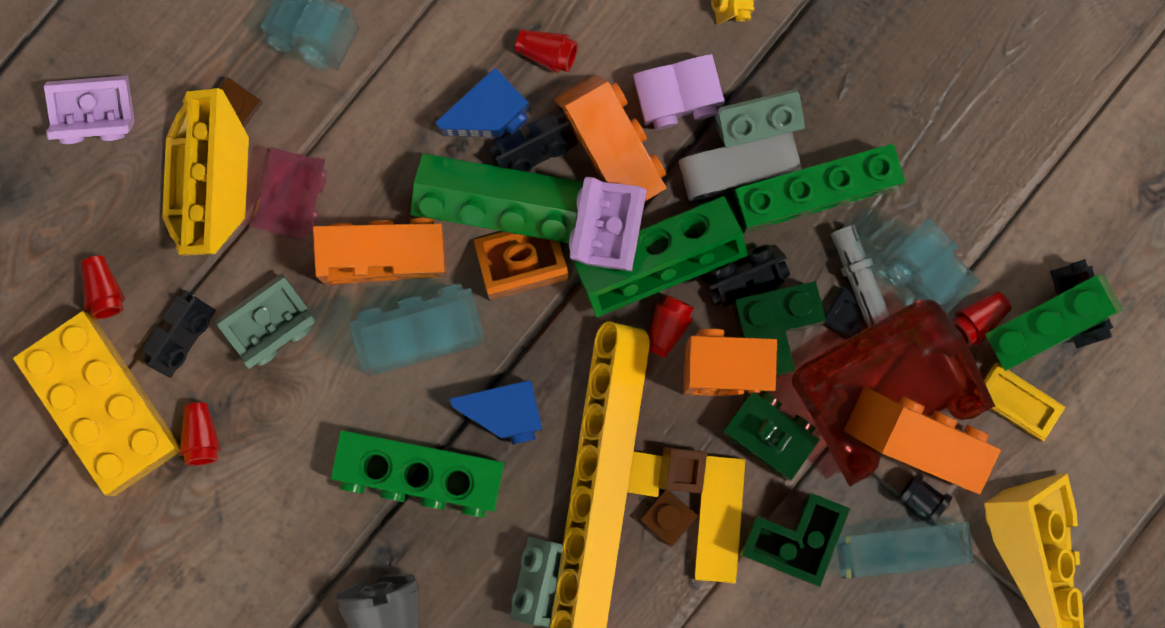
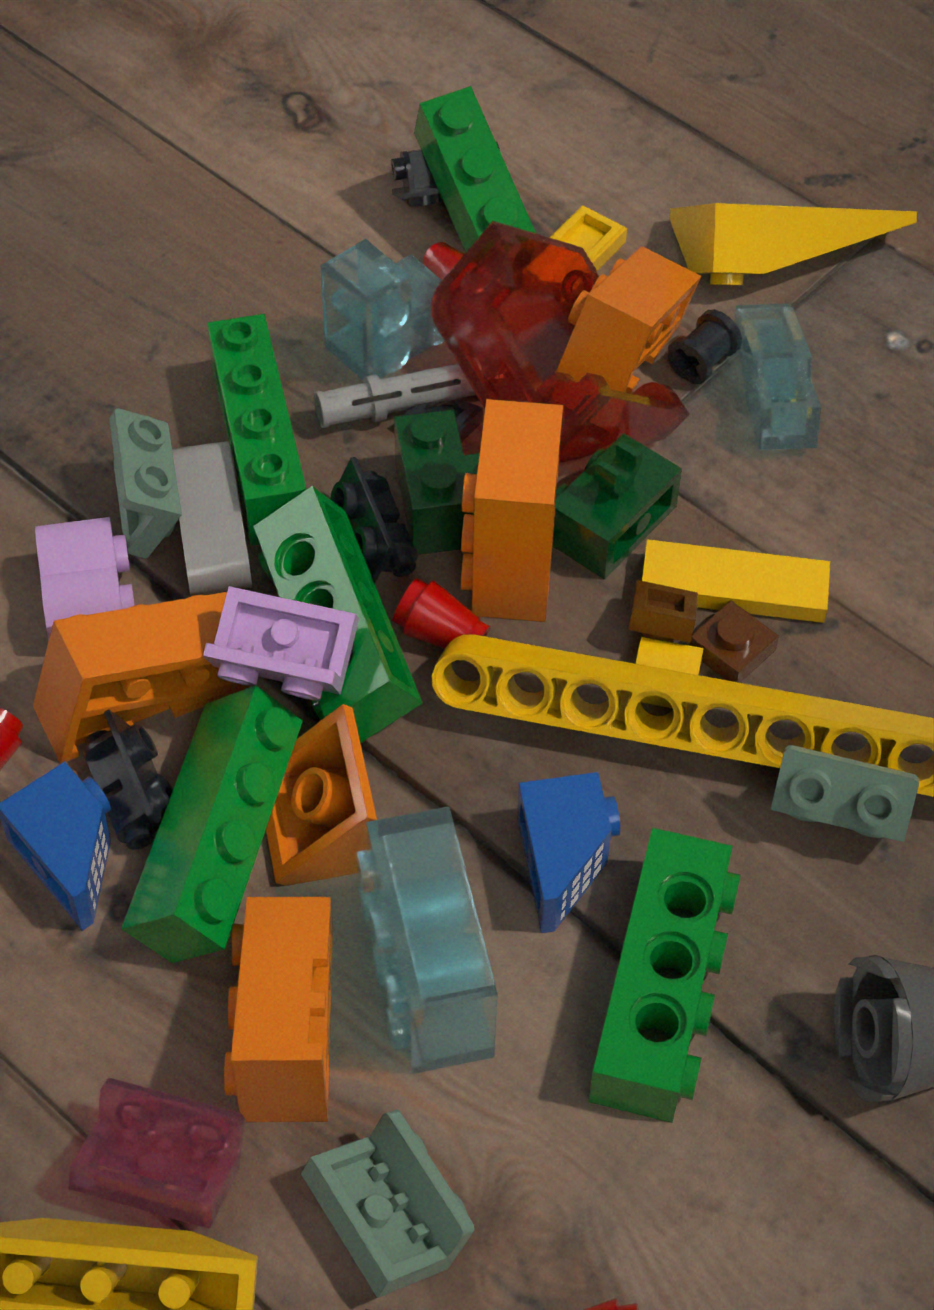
camera: 85 degrees left, 30 degrees down
dark green brick [738,493,851,587] -> none

